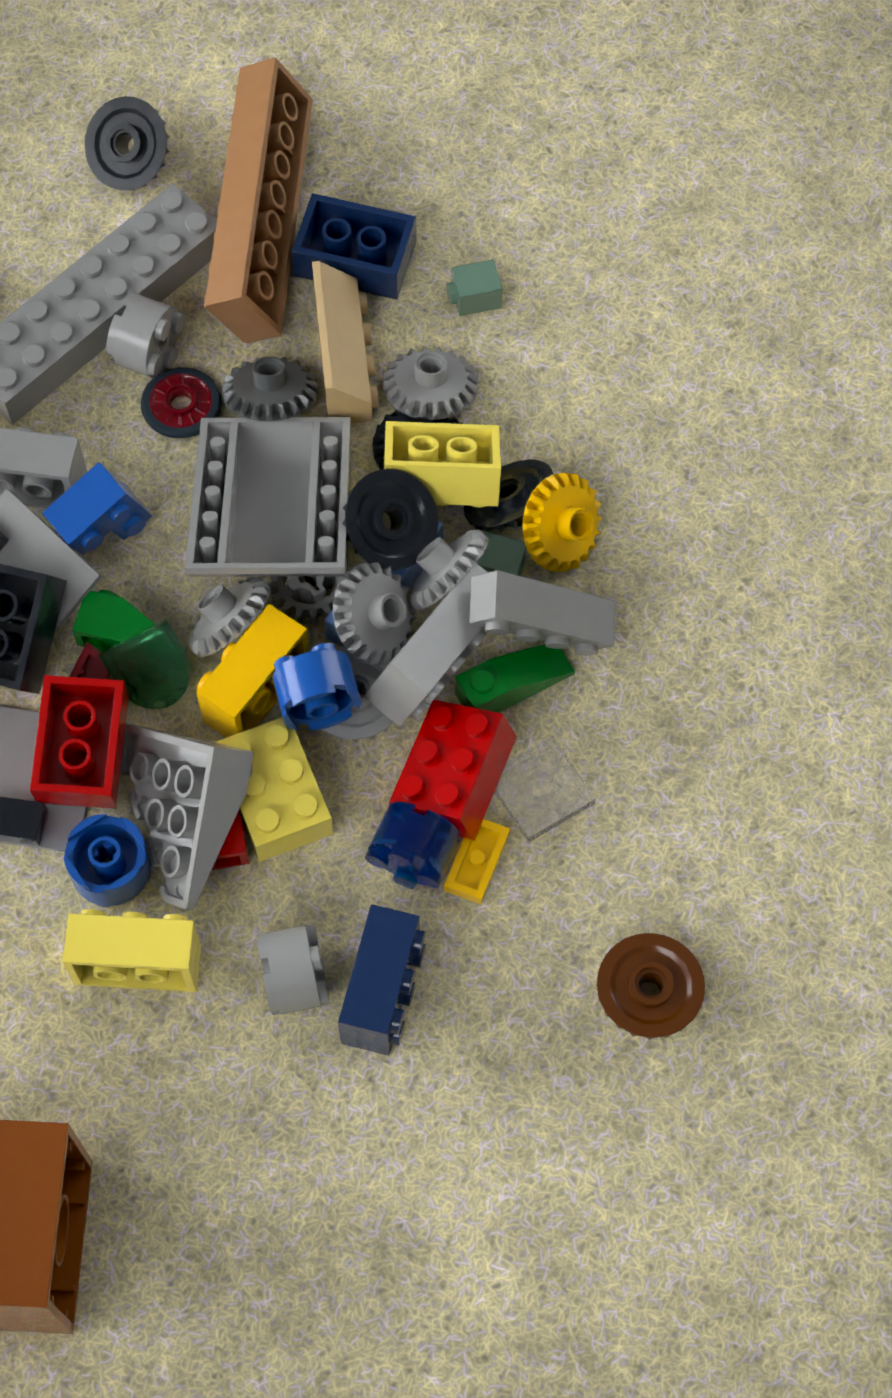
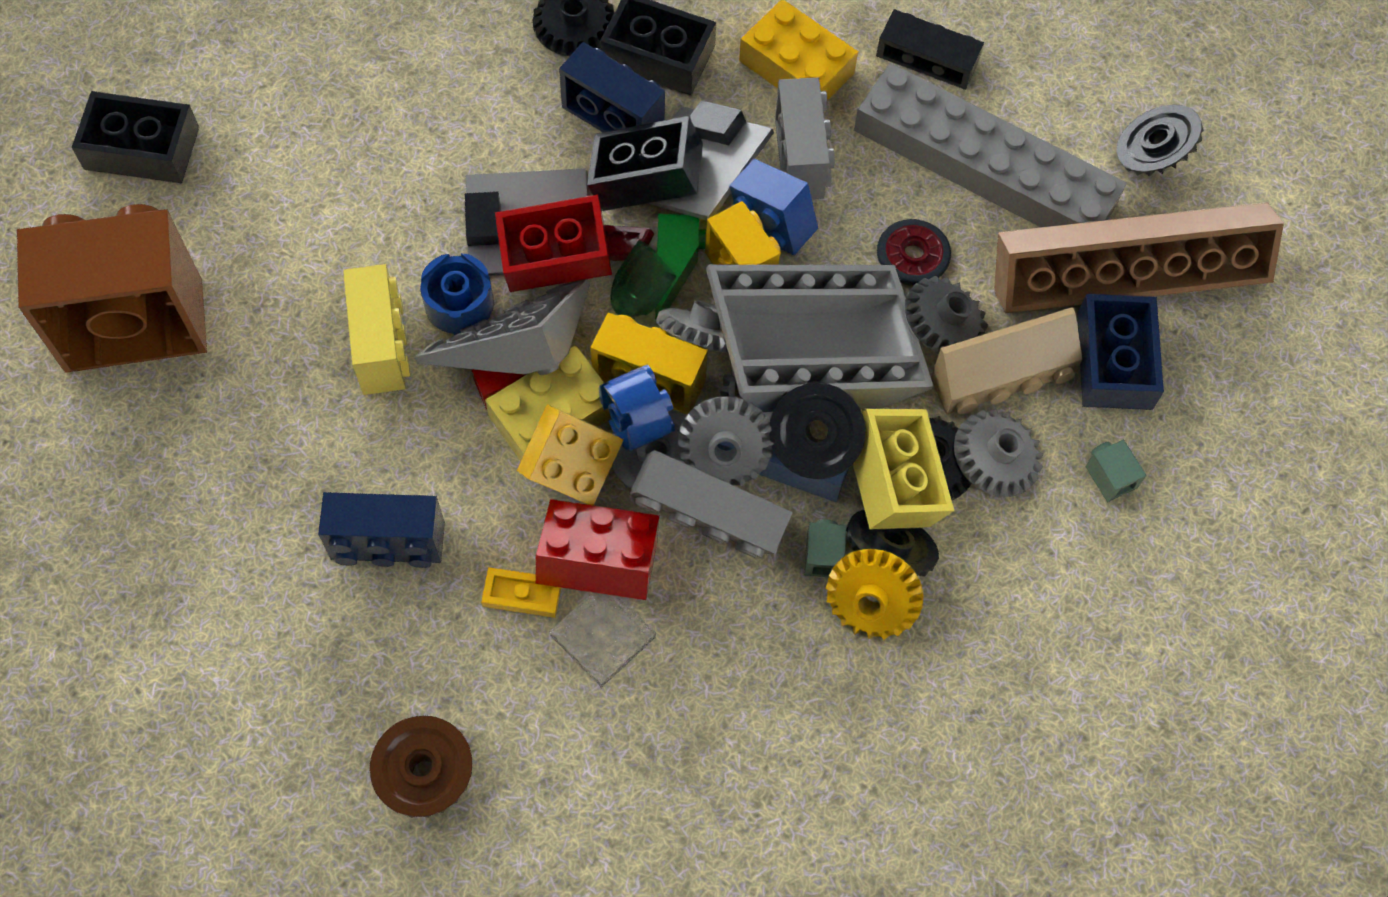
camera: 75 degrees right, 0 degrees up
light grey brick [106,293,186,378] -> none
light grey brick [257,924,329,1015] -> none
clear blue brick [365,802,460,889] -> none
light grey gear [408,529,488,610] -> none
green slope [455,644,575,713] -> none
light grey brick [469,570,615,656] -> none
none -> yellow brick [516,404,624,505]
none -> yellow brick [705,201,781,265]

